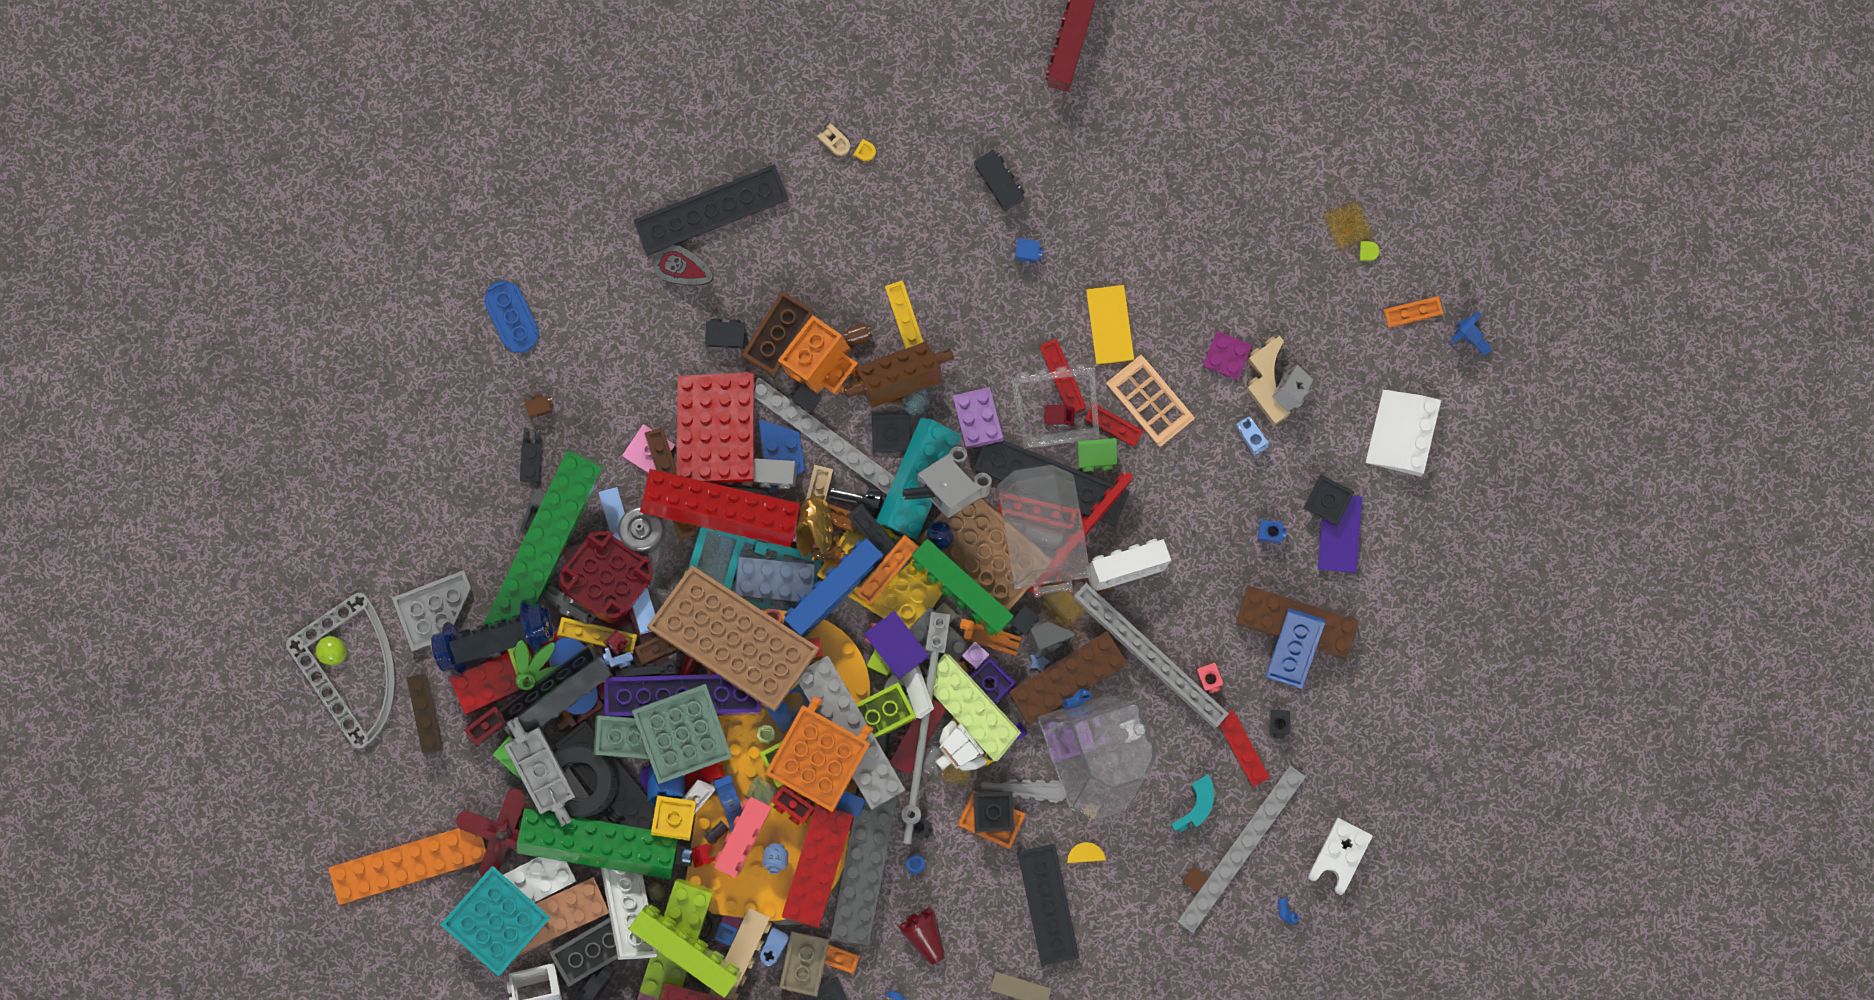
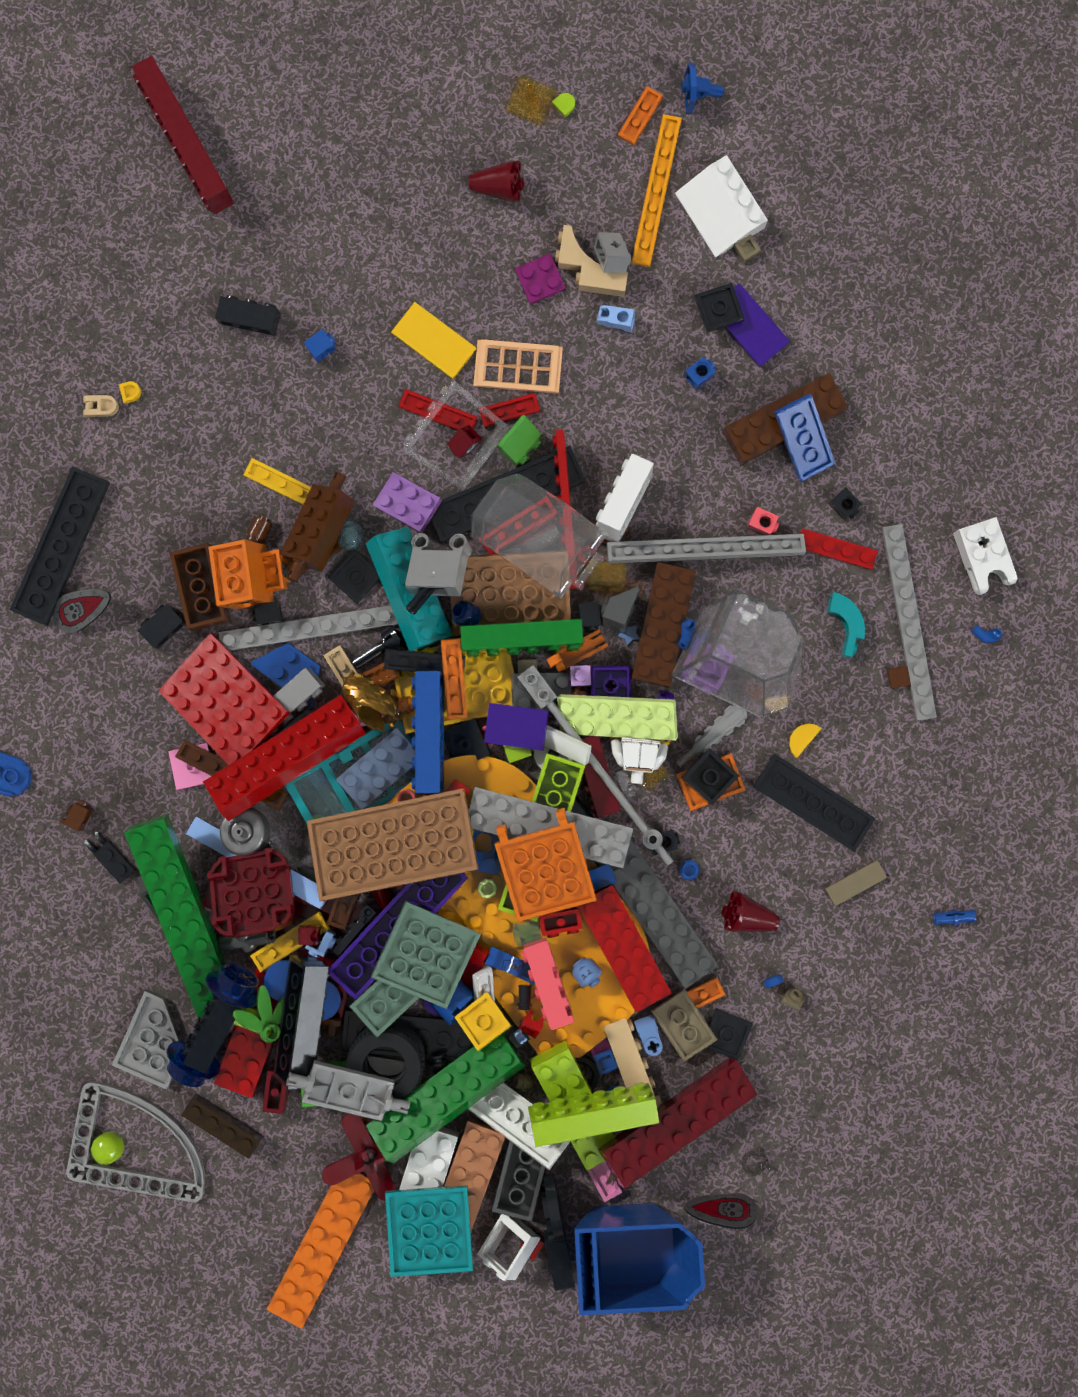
camera: 35 degrees left, 5 degrees up
none -> black plate [444,718,492,760]
none -> dark red cone [468,161,524,202]
none -> light orange tile [631,114,682,267]
none -> dark tan plate [733,234,761,263]

